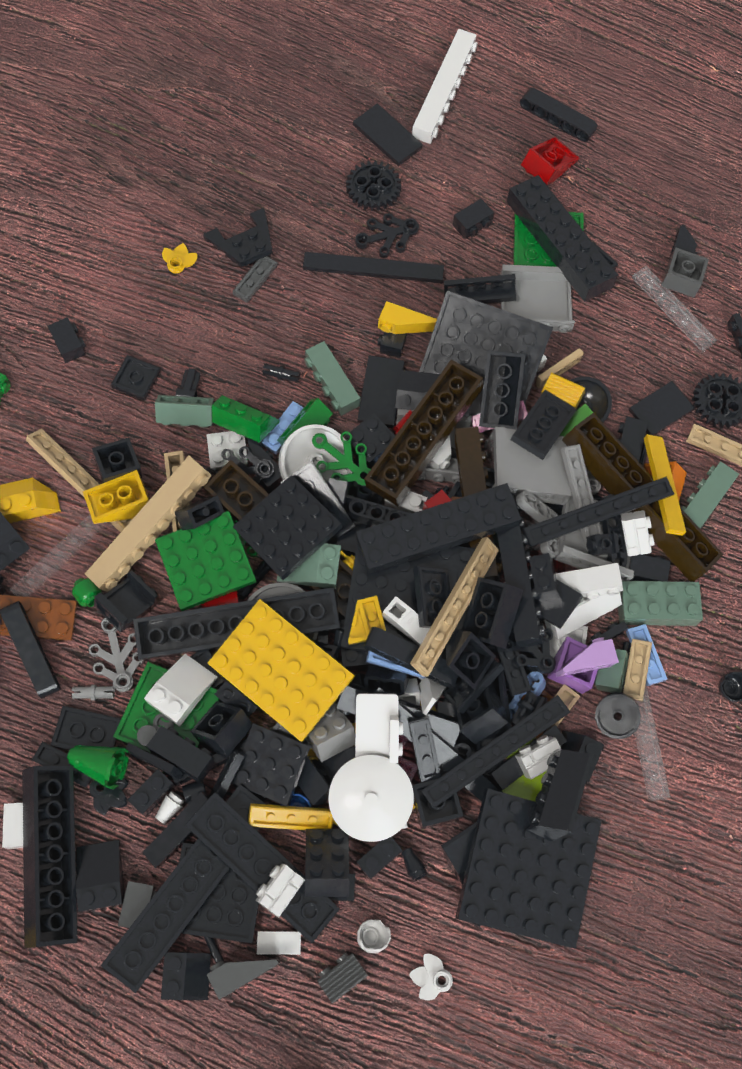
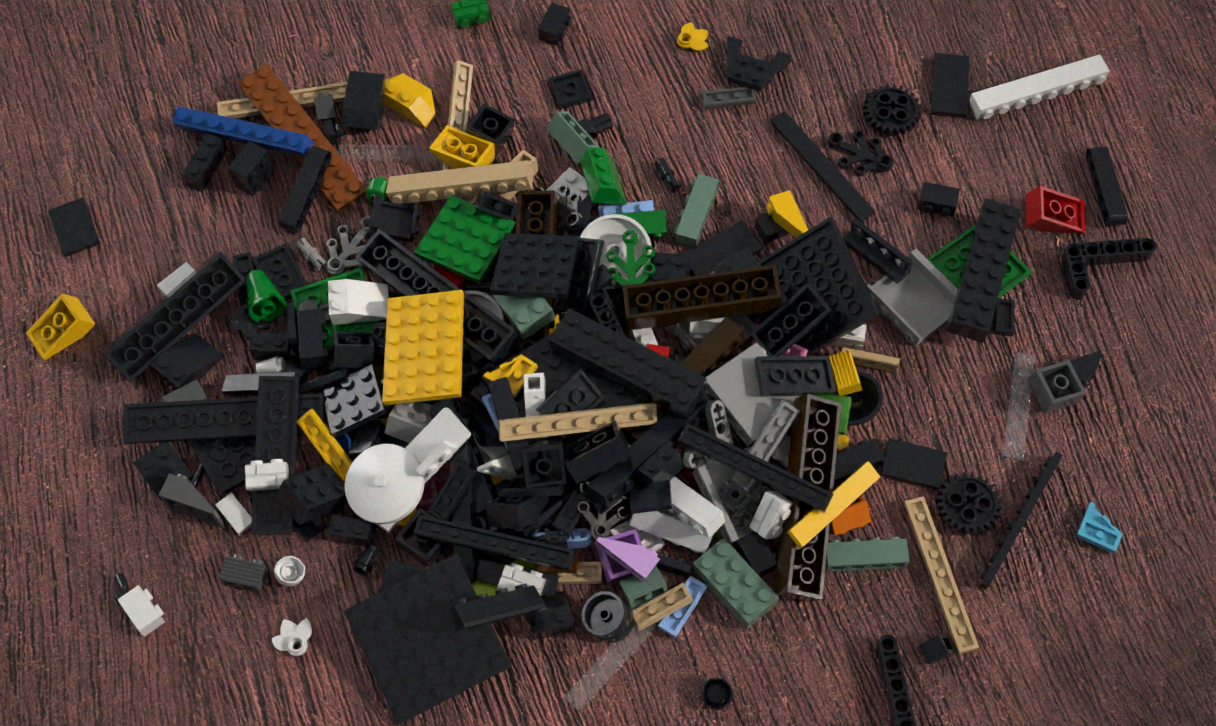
camera: 55 degrees right, 5 degrees down
none -> black beam [1061,238,1156,300]

